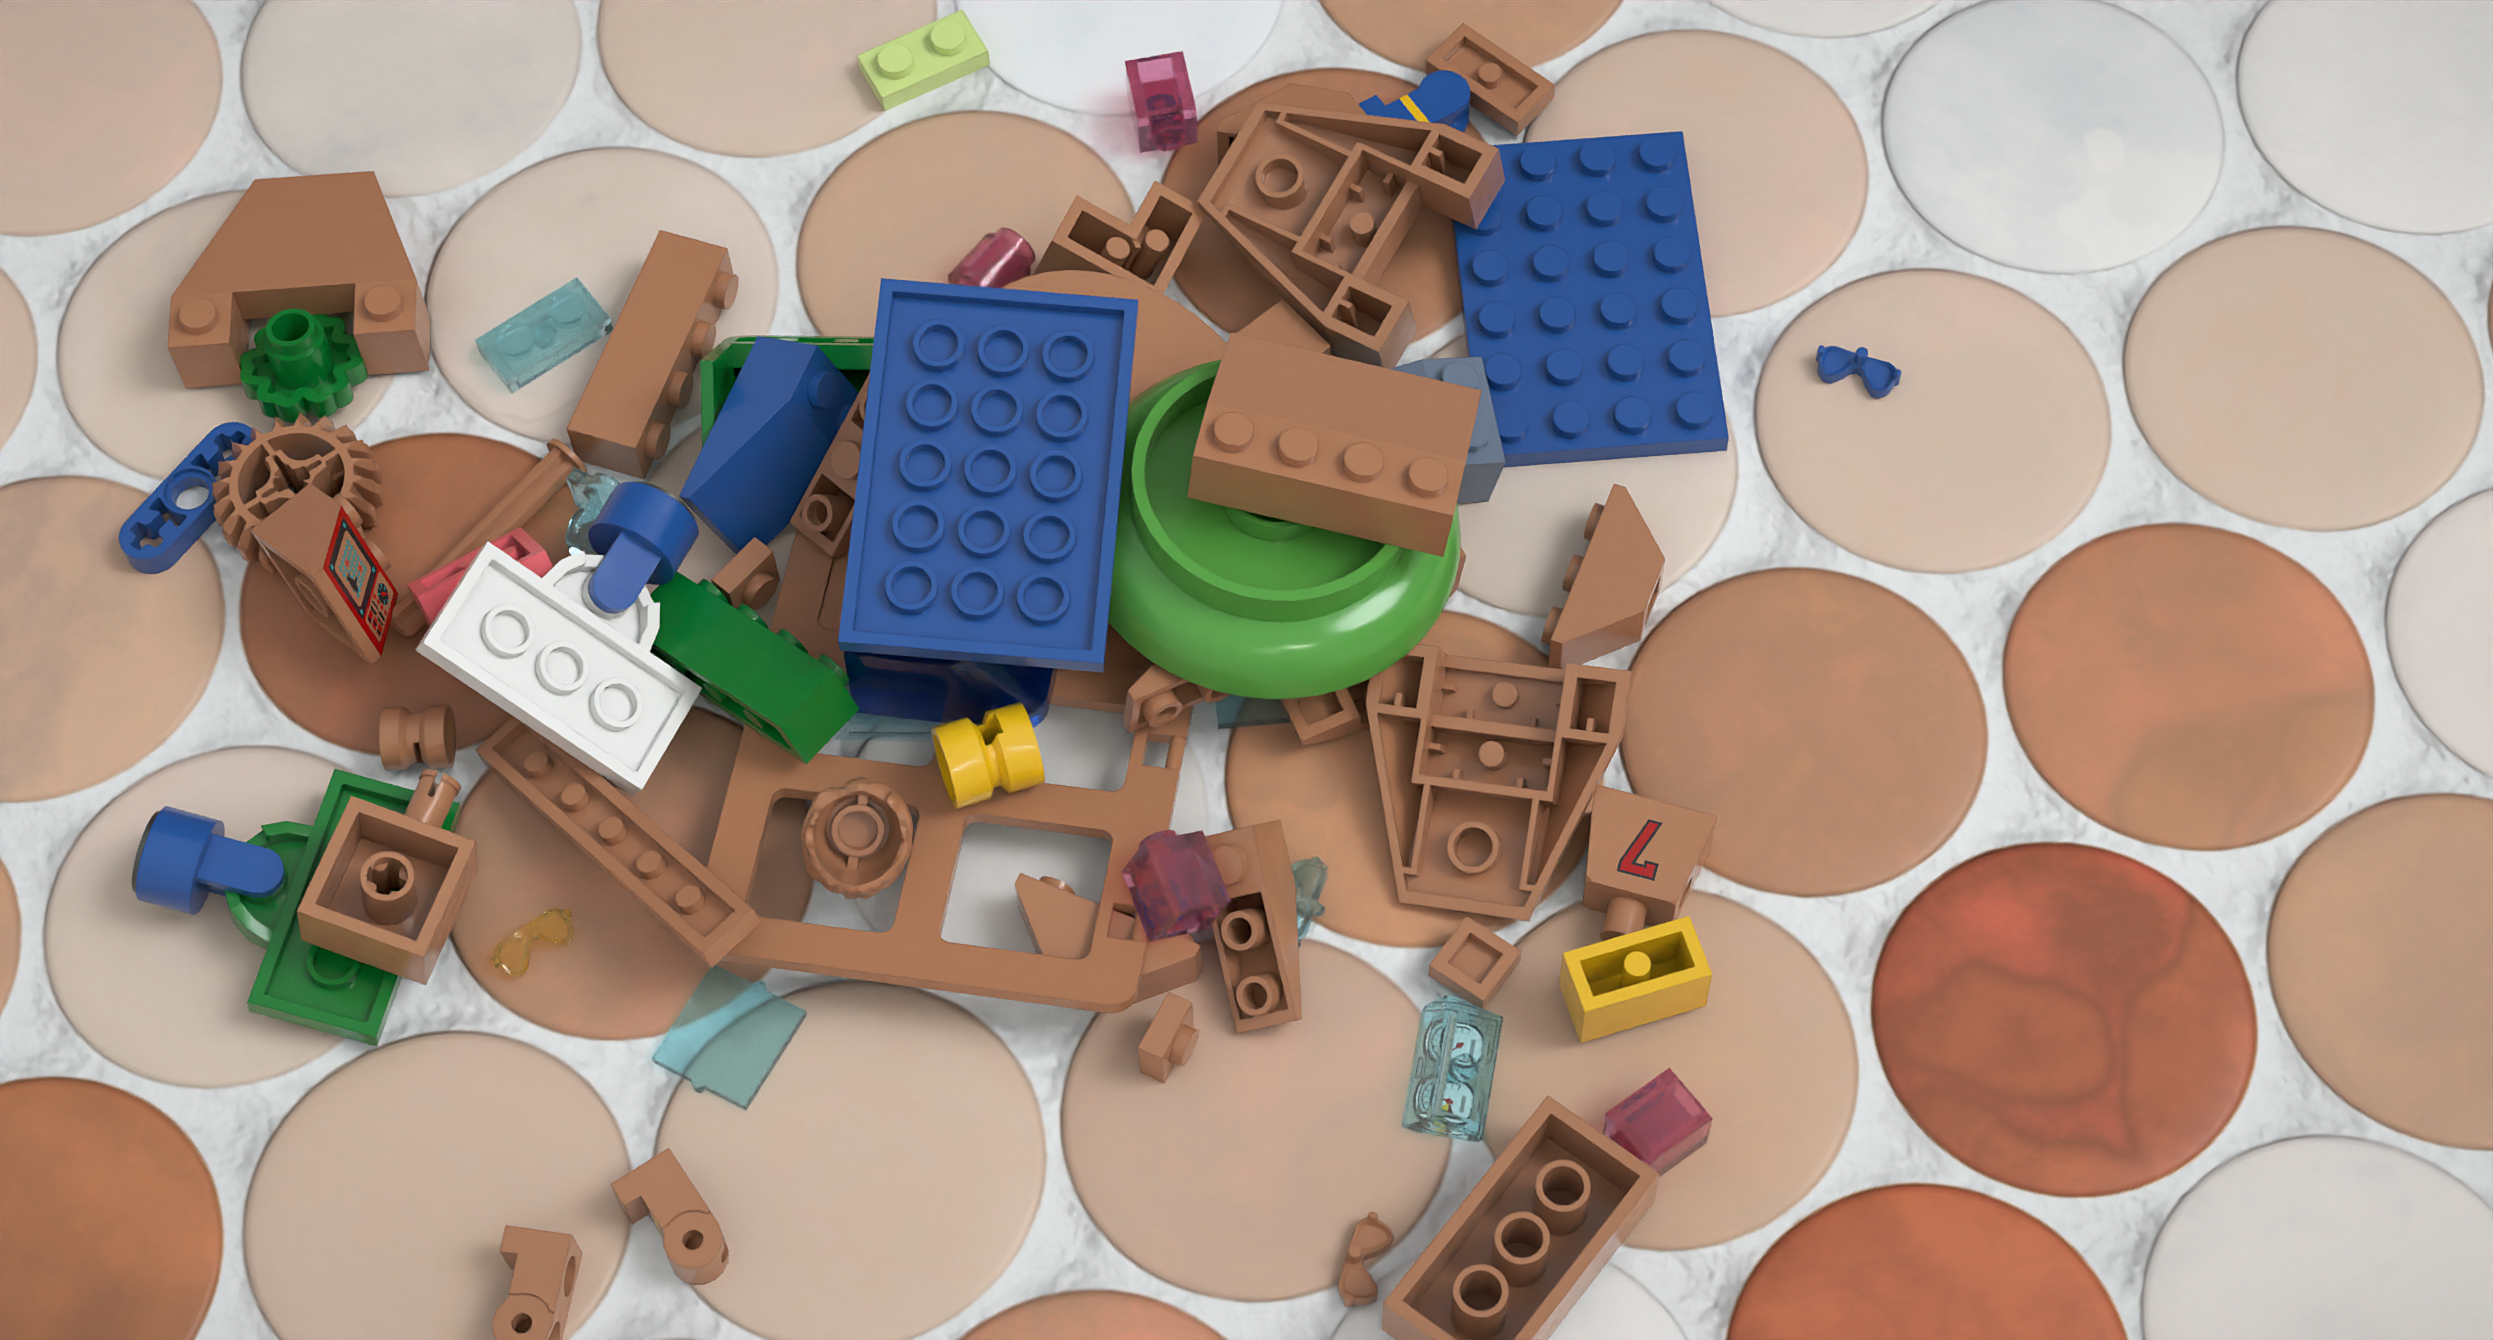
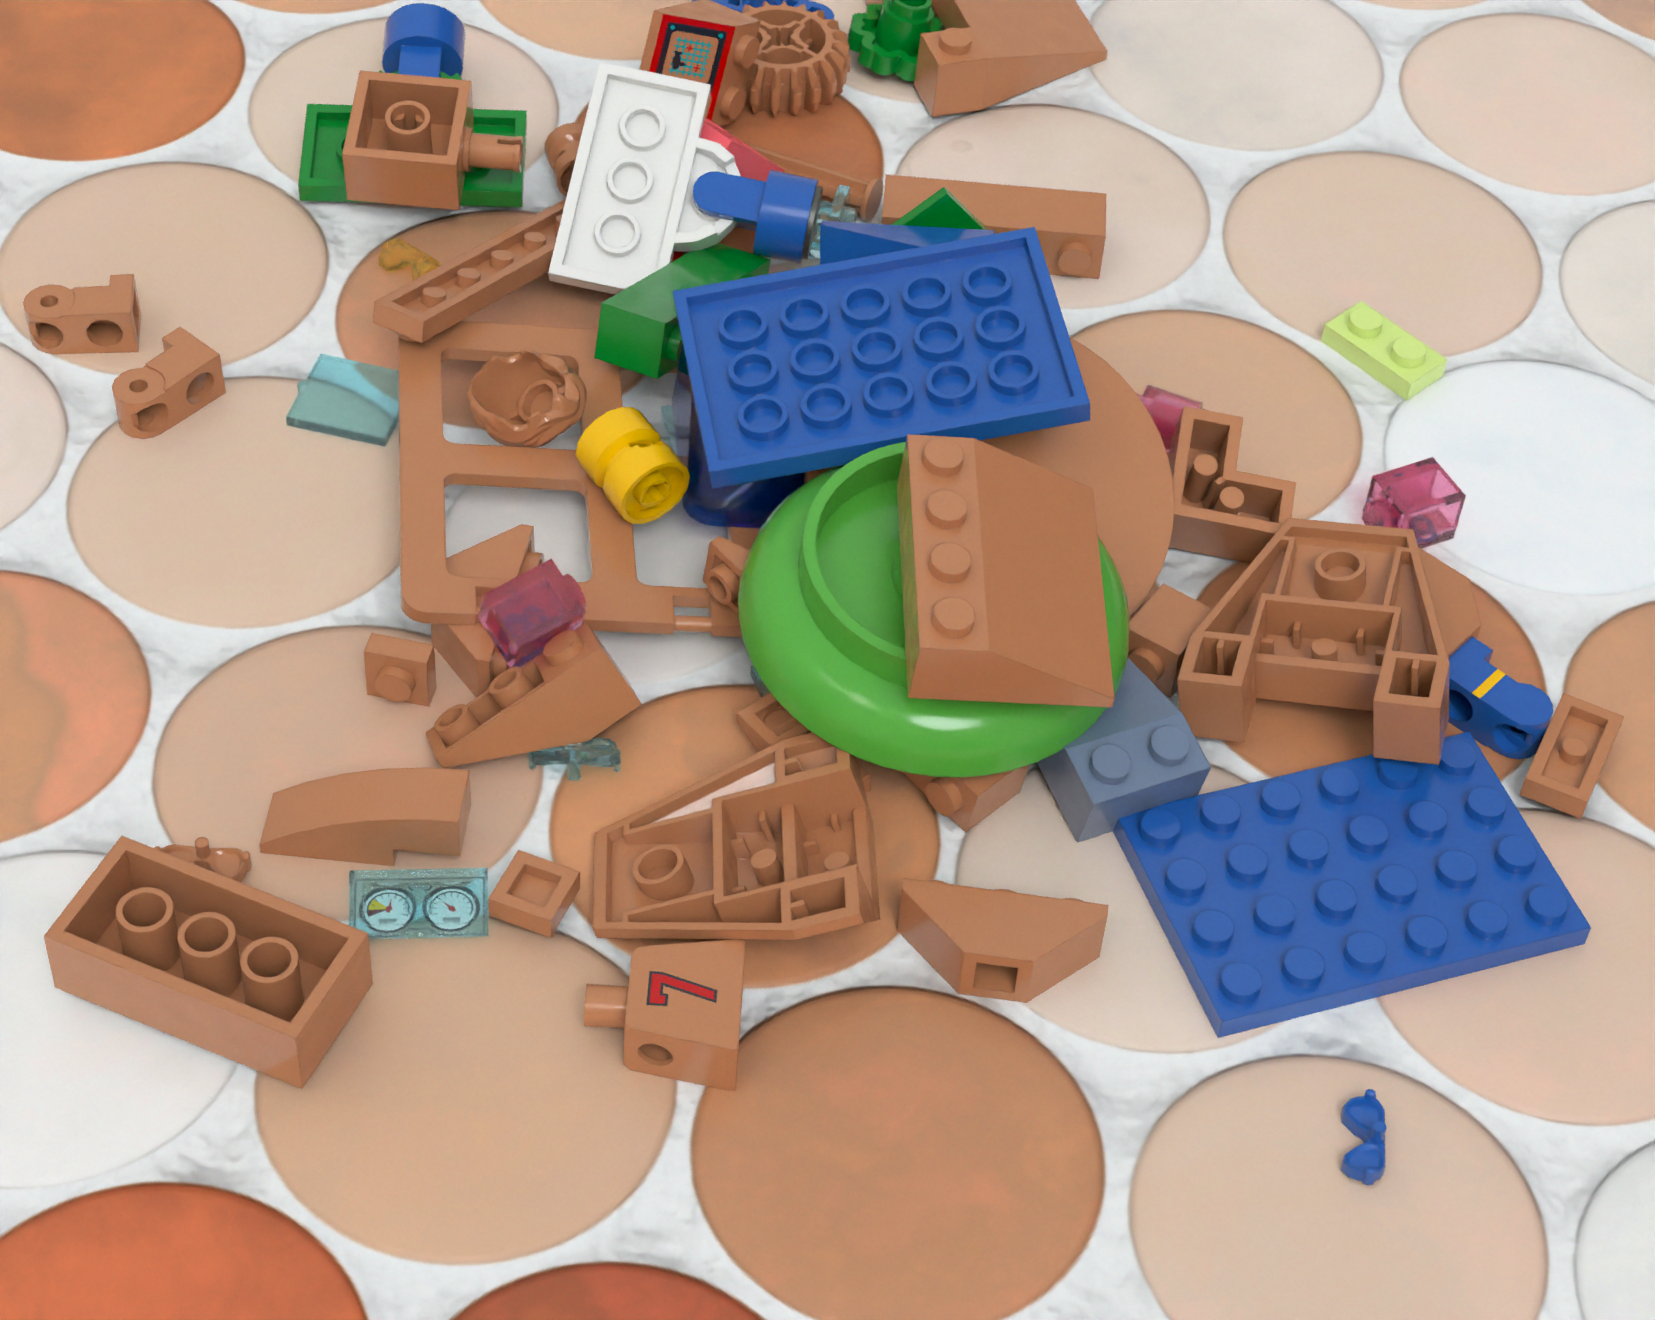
camera: 70 degrees right, 15 degrees down
clear light blue plate [475,277,613,394] -> none
yellow brick [1559,916,1713,1043] -> none
clear pink brick [1603,1067,1713,1177] -> none
none -> nougat slope [259,767,471,866]

